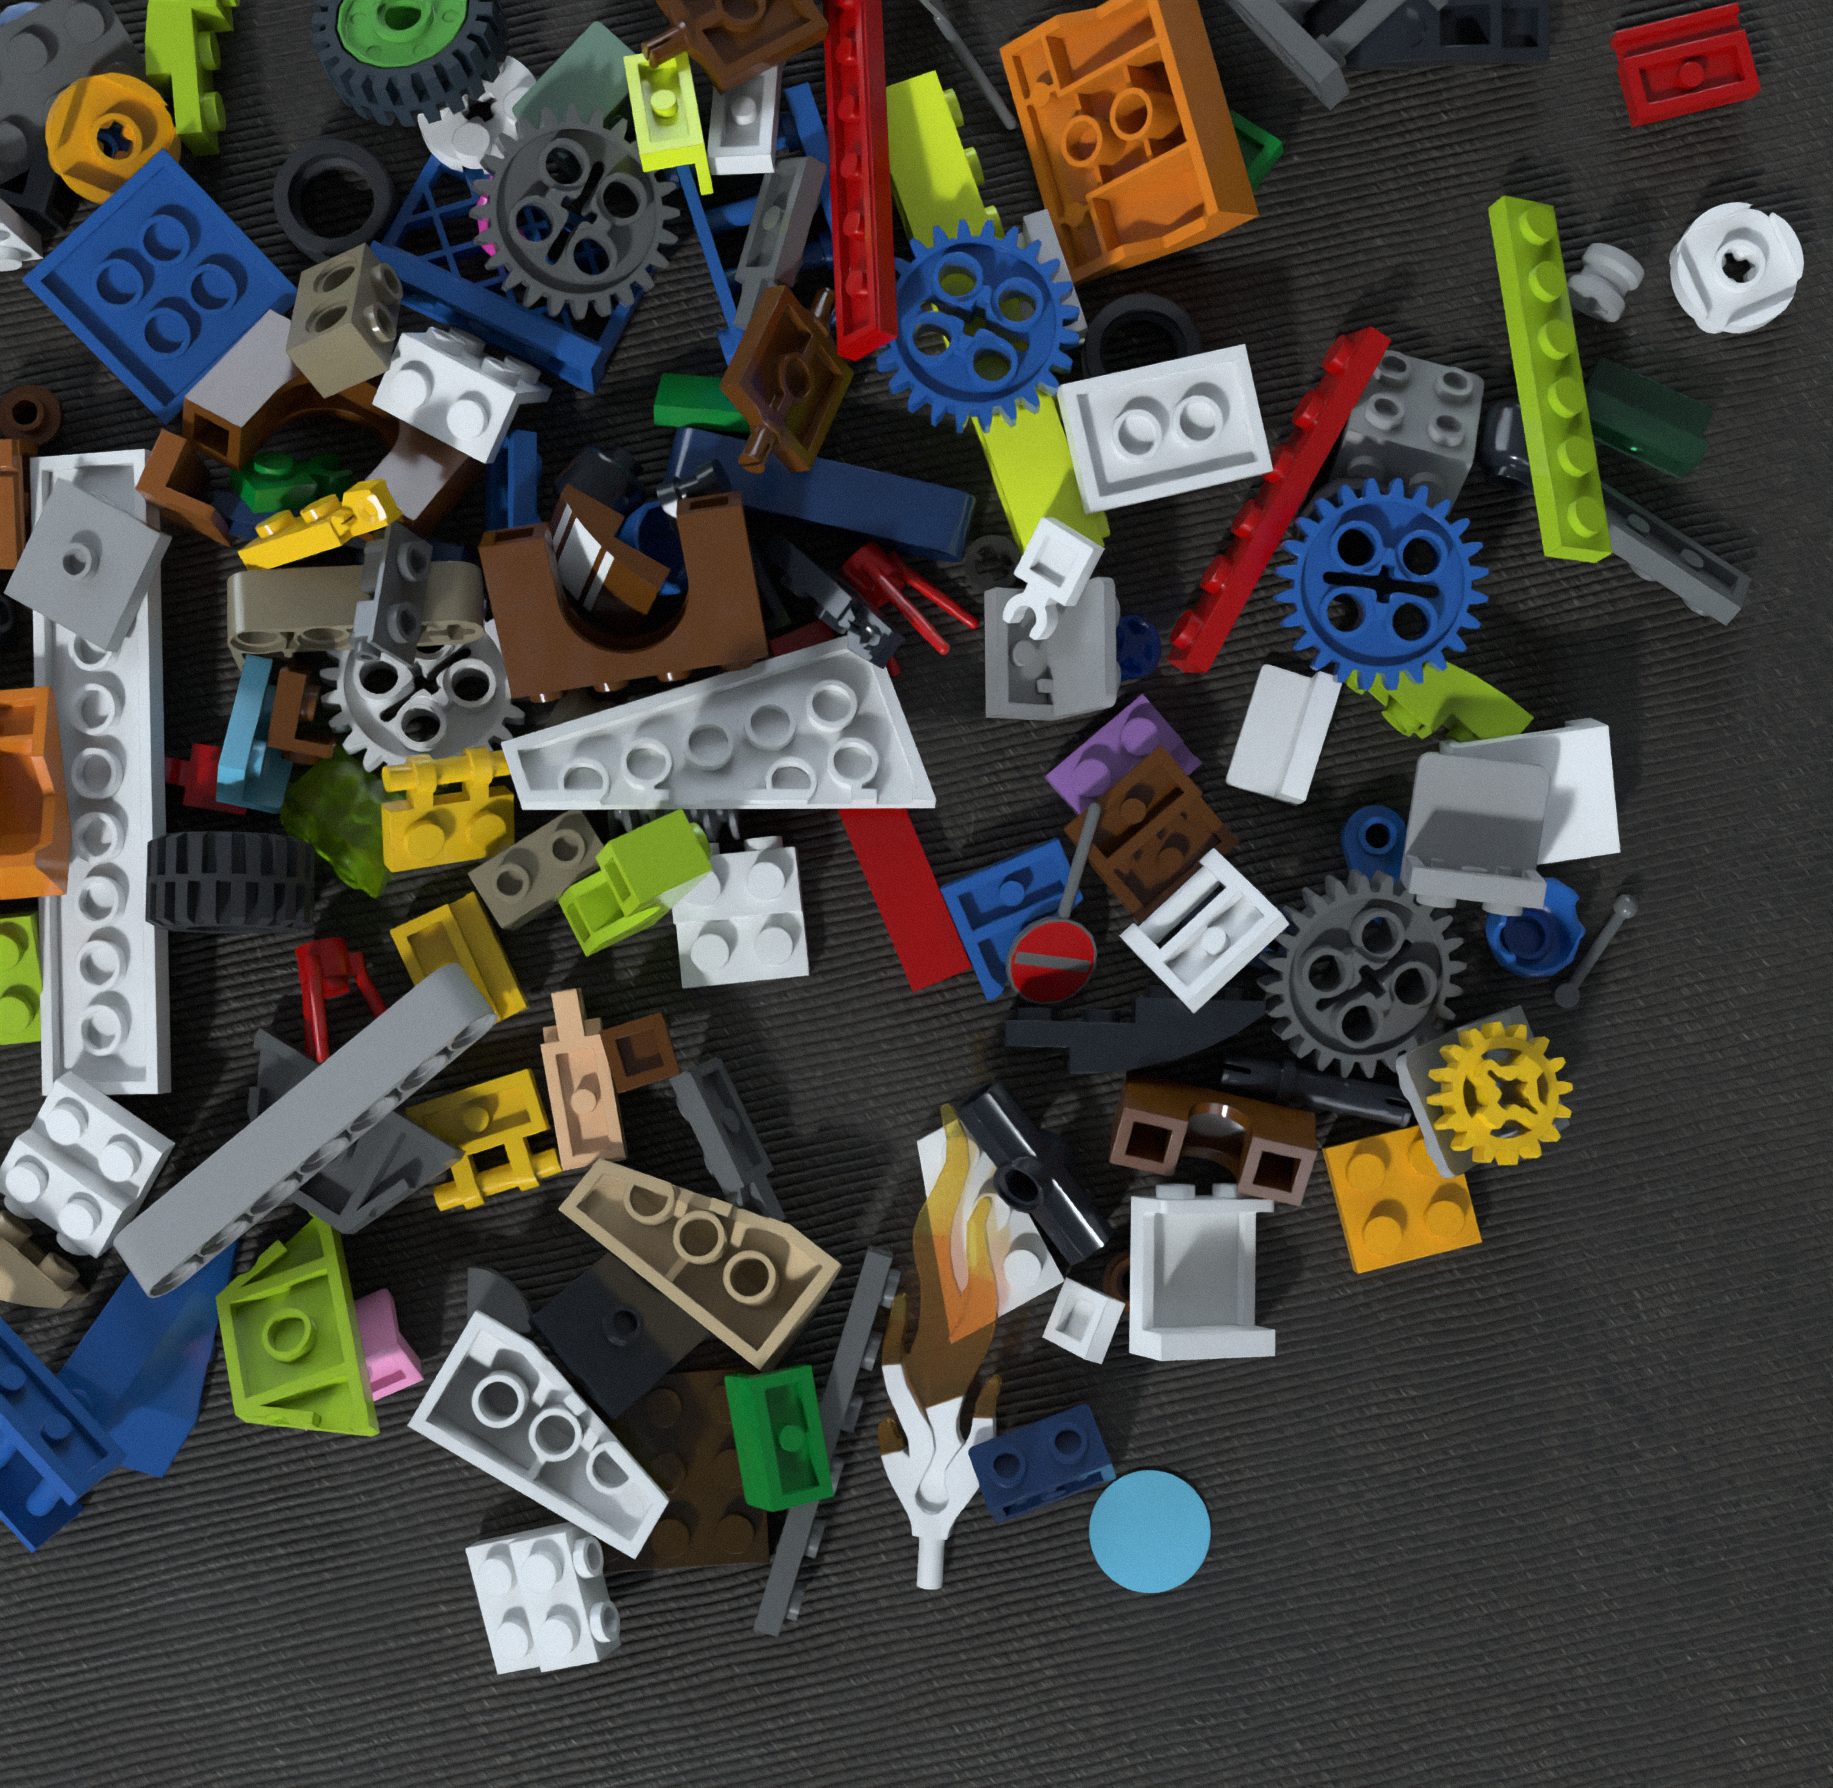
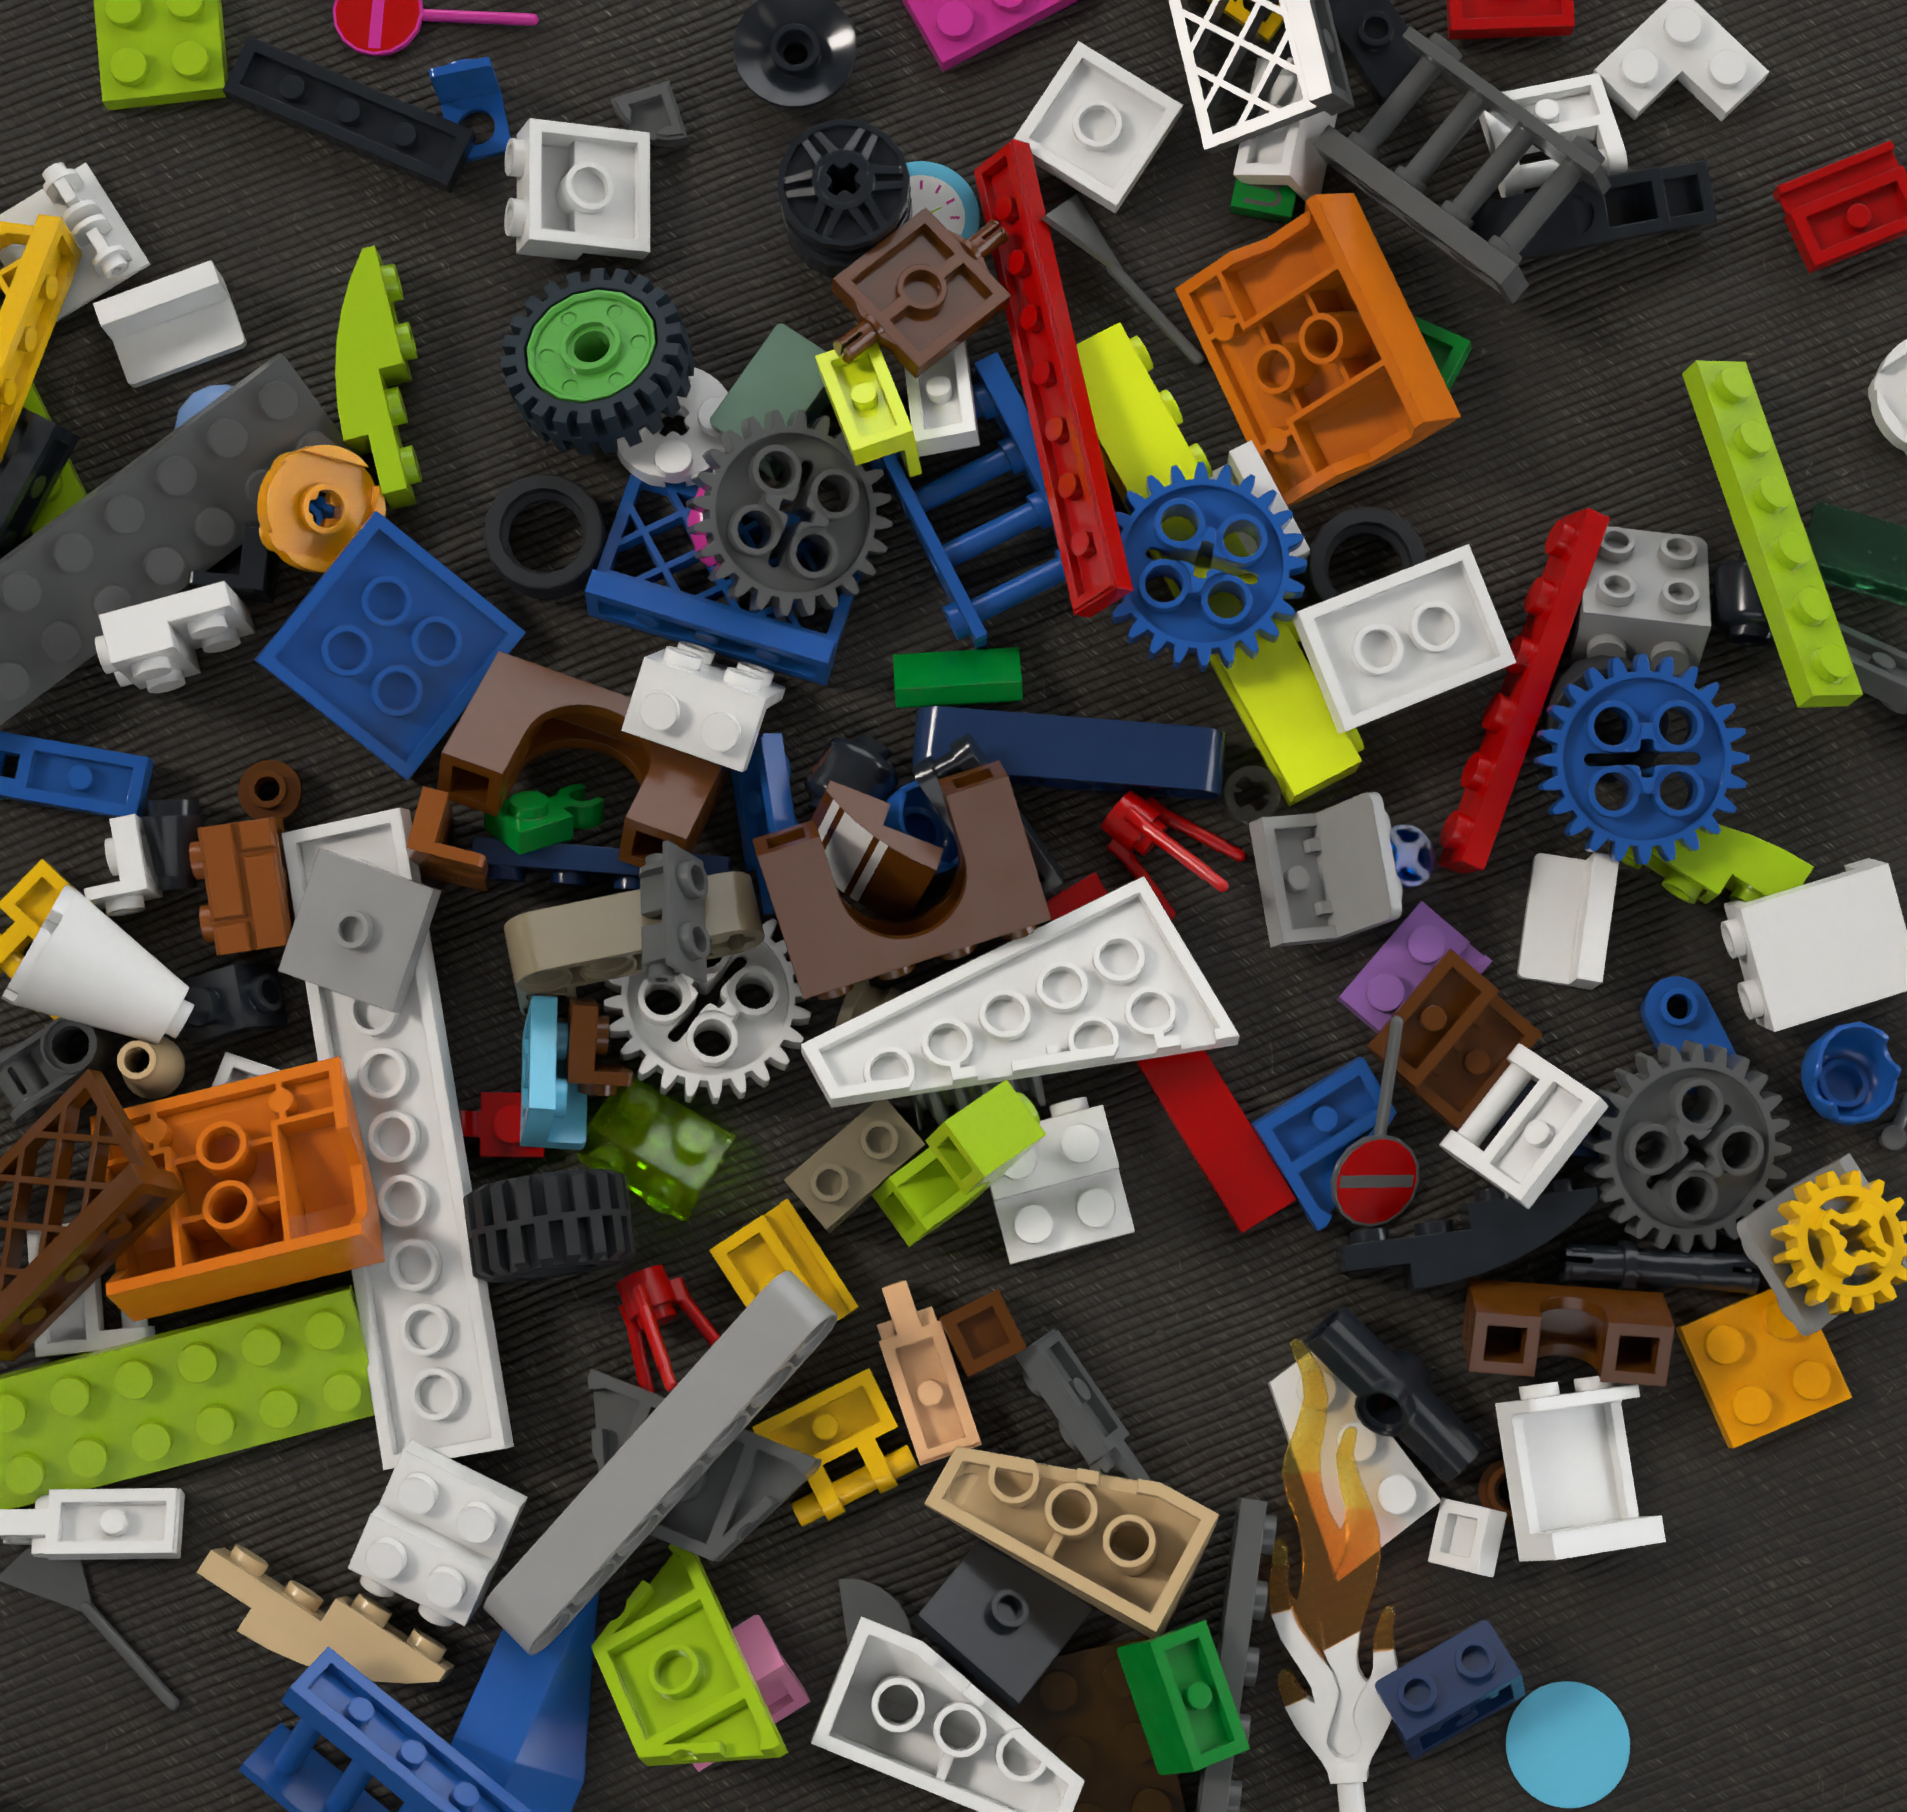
camera: 10 degrees left, 5 degrees down
yellow hinge [238,479,403,571] -> none
dark tan brick [285,243,403,399] -> none
yellow plate [381,746,515,873] -> none
reddish brown plate [719,285,854,474] -> none
dark grey hinge [733,156,827,331] -> none
black hinge [763,533,906,669] -> none
white plate [1003,517,1105,640] -> none
light grey bracket [1400,752,1551,916] -> none
light grey wheel [1567,243,1644,322] -> none

